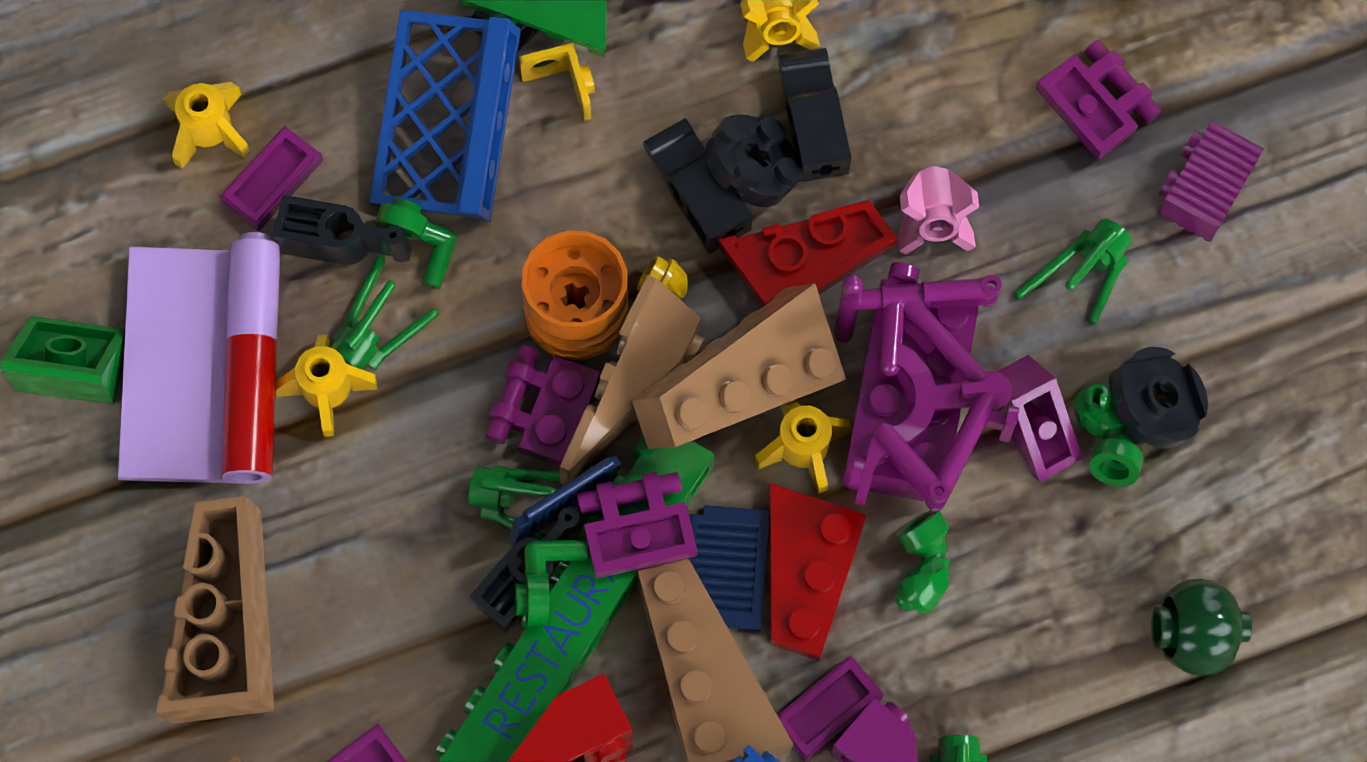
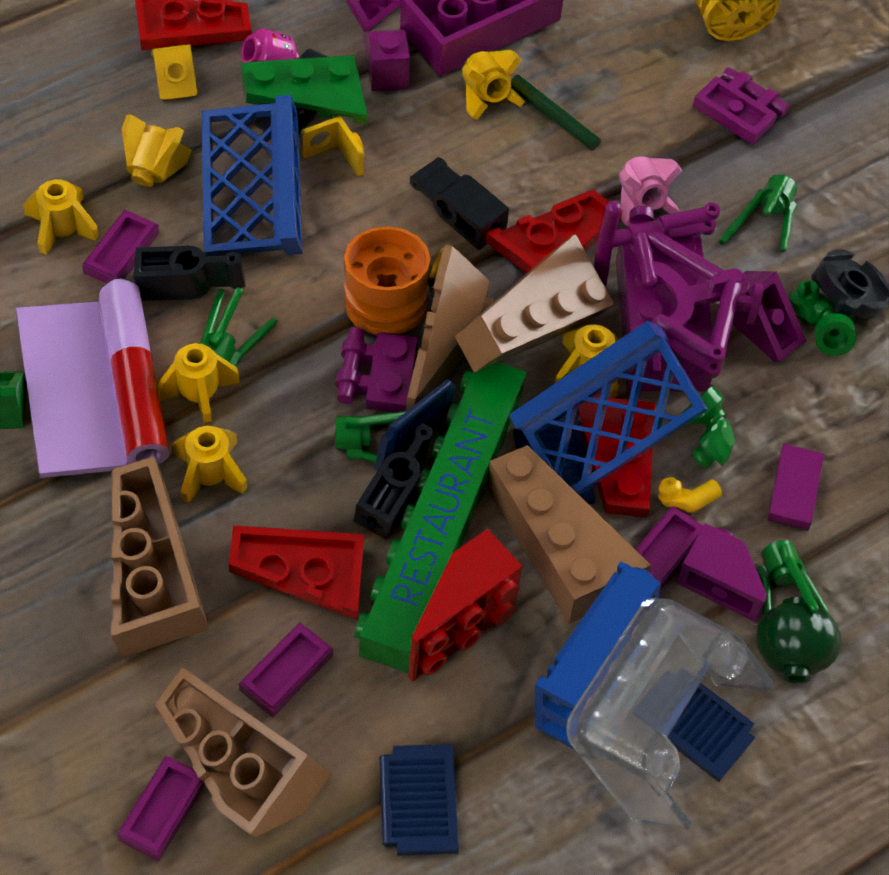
camera: 15 degrees left, 15 degrees down
green plate [375,198,457,290] -> none
green plate [515,540,588,626] -> none
magenta plate [577,471,697,579] -> none
black plate [705,114,804,207] -> none
black piece [778,48,852,182] -> none
magenta brick [1158,120,1264,242] -> none
none -> yellow brick [122,114,192,187]
none -> yellow brick [171,426,247,504]
none -> red wing [228,525,364,620]
none -> blue fence [509,320,708,495]
none -> dark green bar [511,75,601,151]
none -> yellow arm [658,477,722,513]
none -> magenta tile [767,444,824,531]

